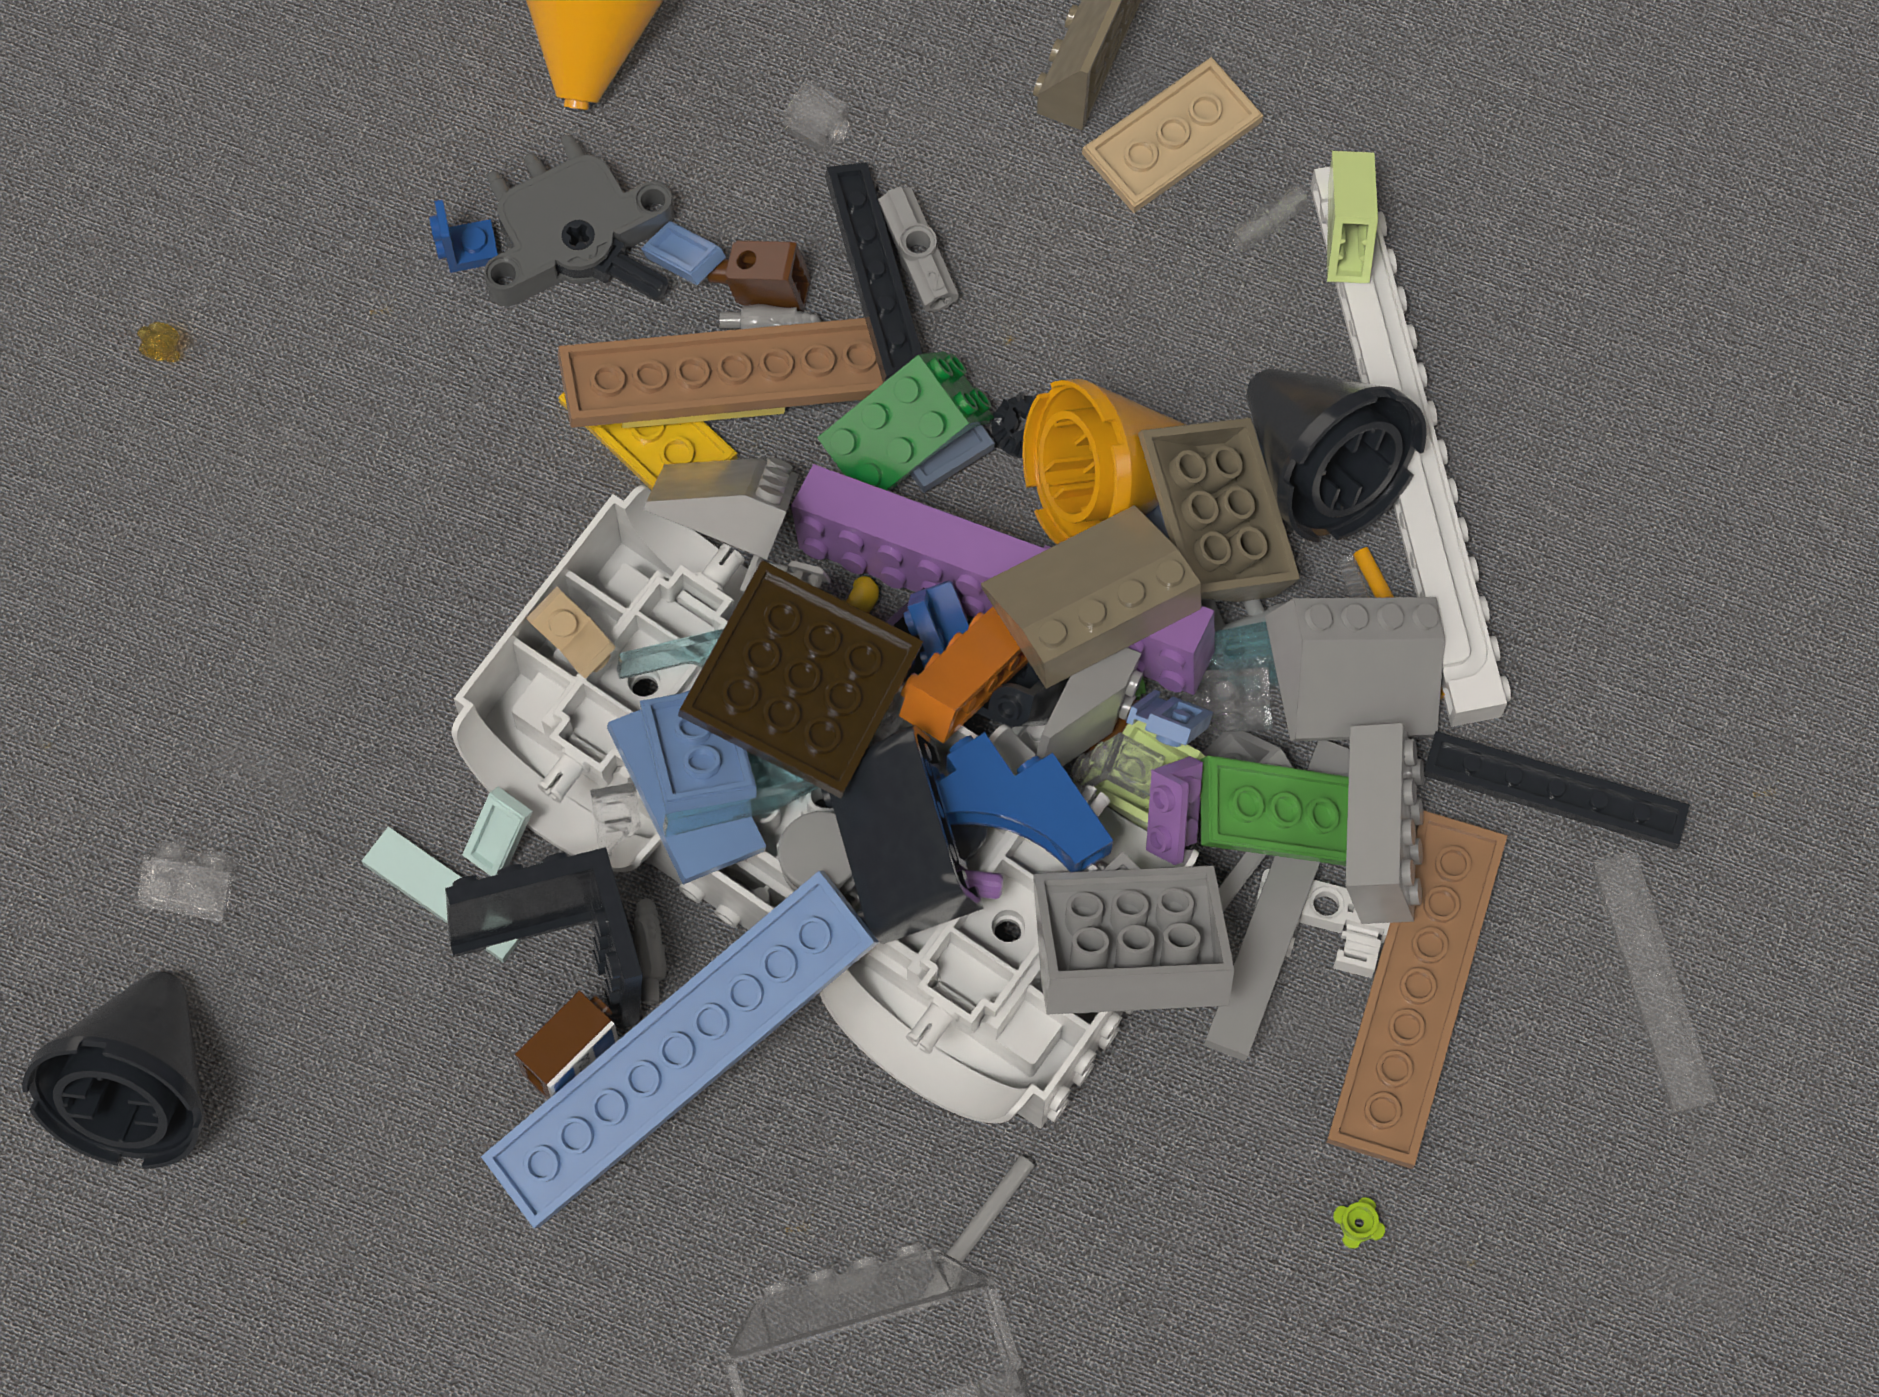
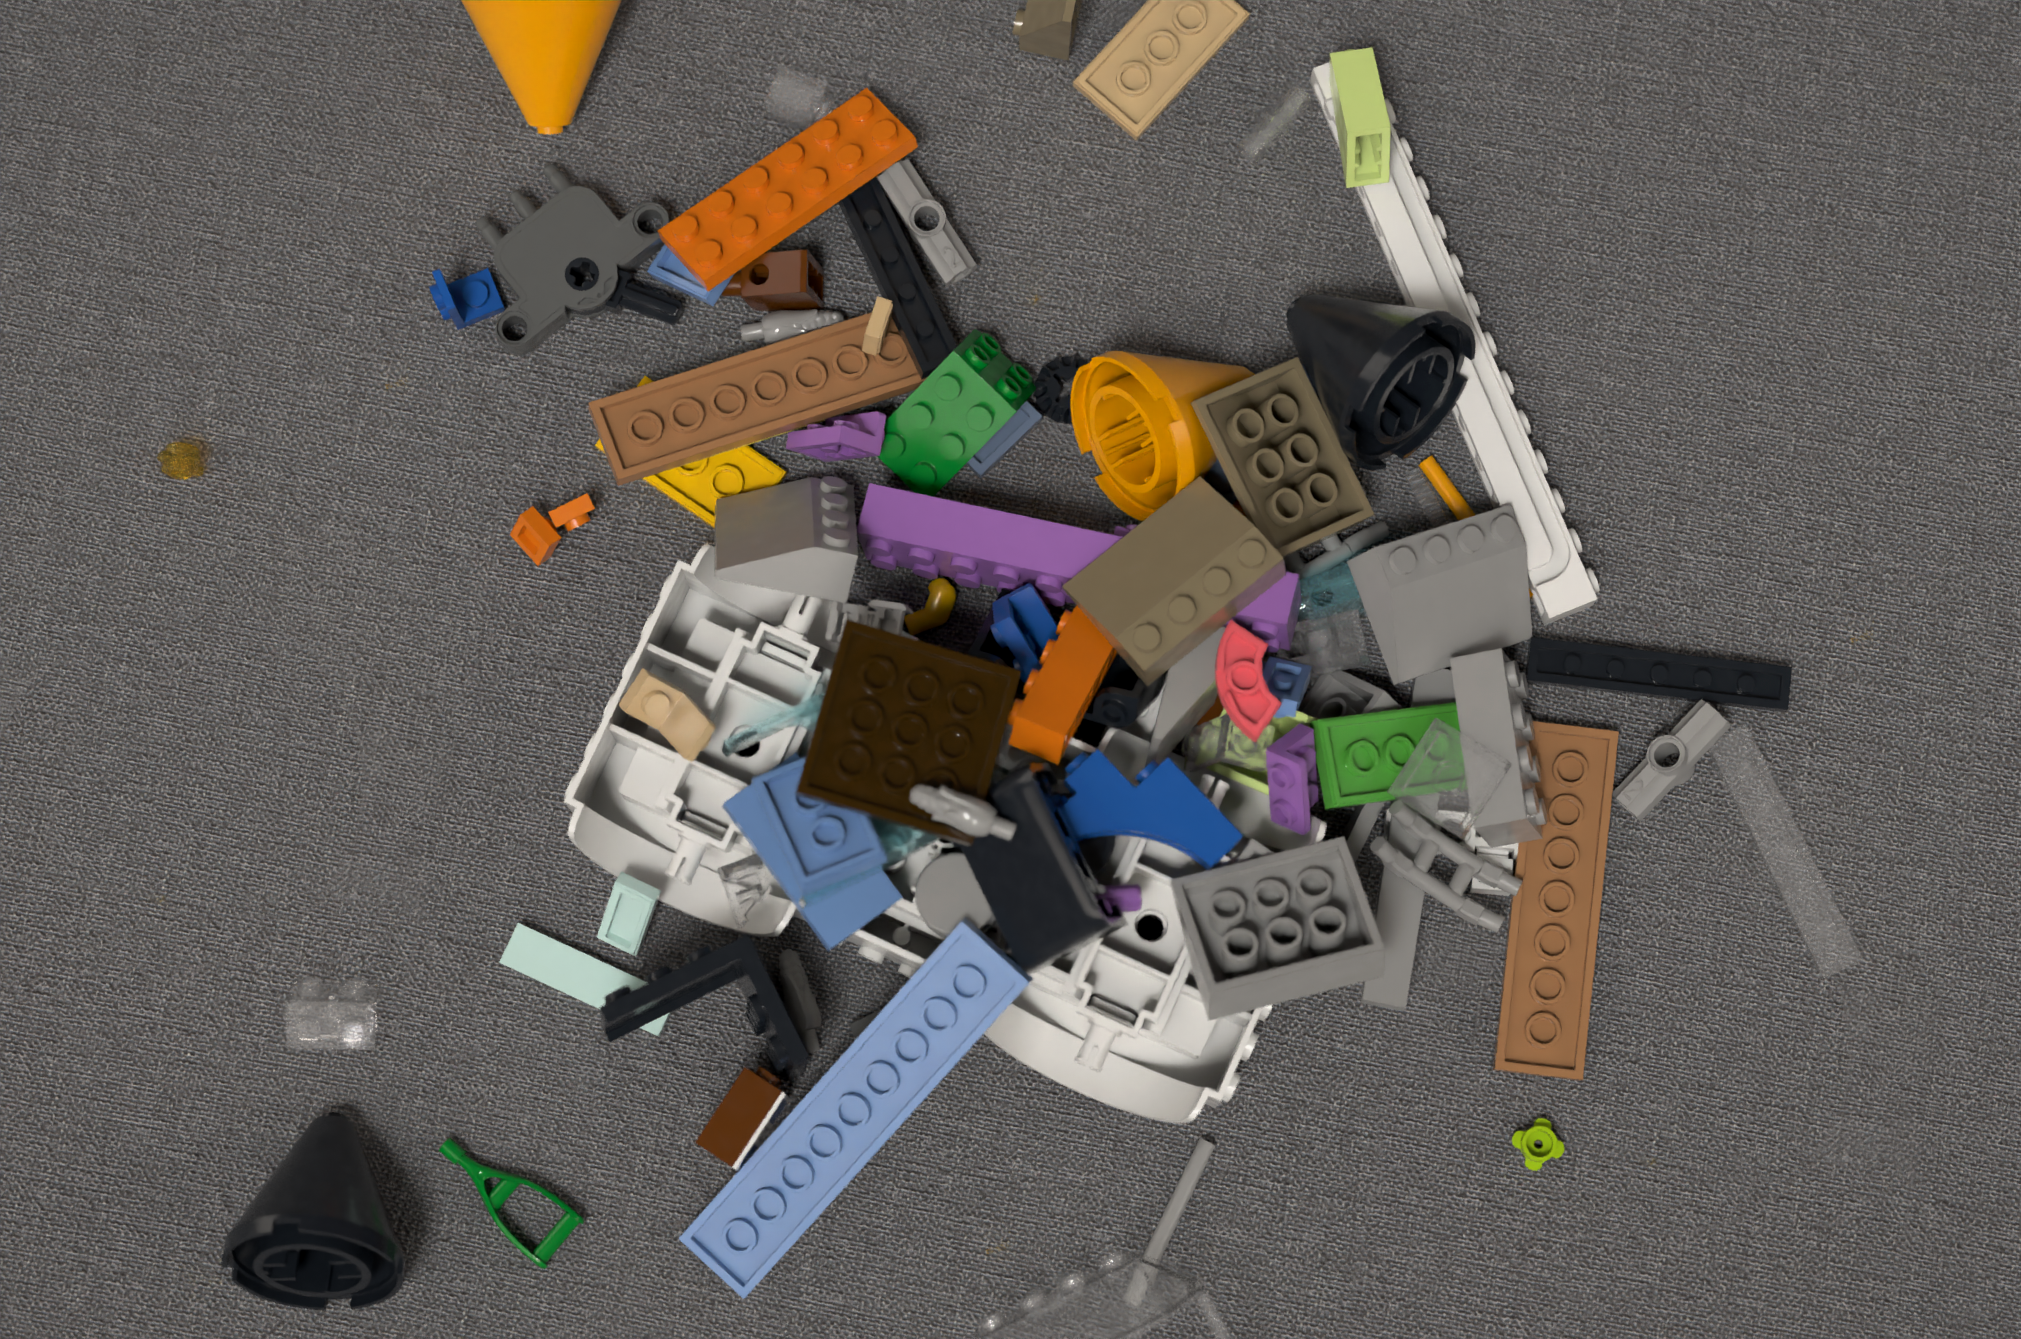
camera: 10 degrees left, 10 degrees up
none -> green piece [438,1138,584,1269]
none -> orange plate [510,506,562,566]
none -> orange plate [548,493,595,531]
none -> orange plate [658,88,918,291]
none -> medium lavender bracket [786,411,886,462]
none -> tan tile [862,296,893,356]
none -> light grey piece [910,785,1017,841]
none -> coral tile [1215,620,1282,743]
none -> light grey piece [1370,800,1523,934]
none -> clear tile [1387,717,1512,840]
none -> light grey piece [1612,699,1731,822]

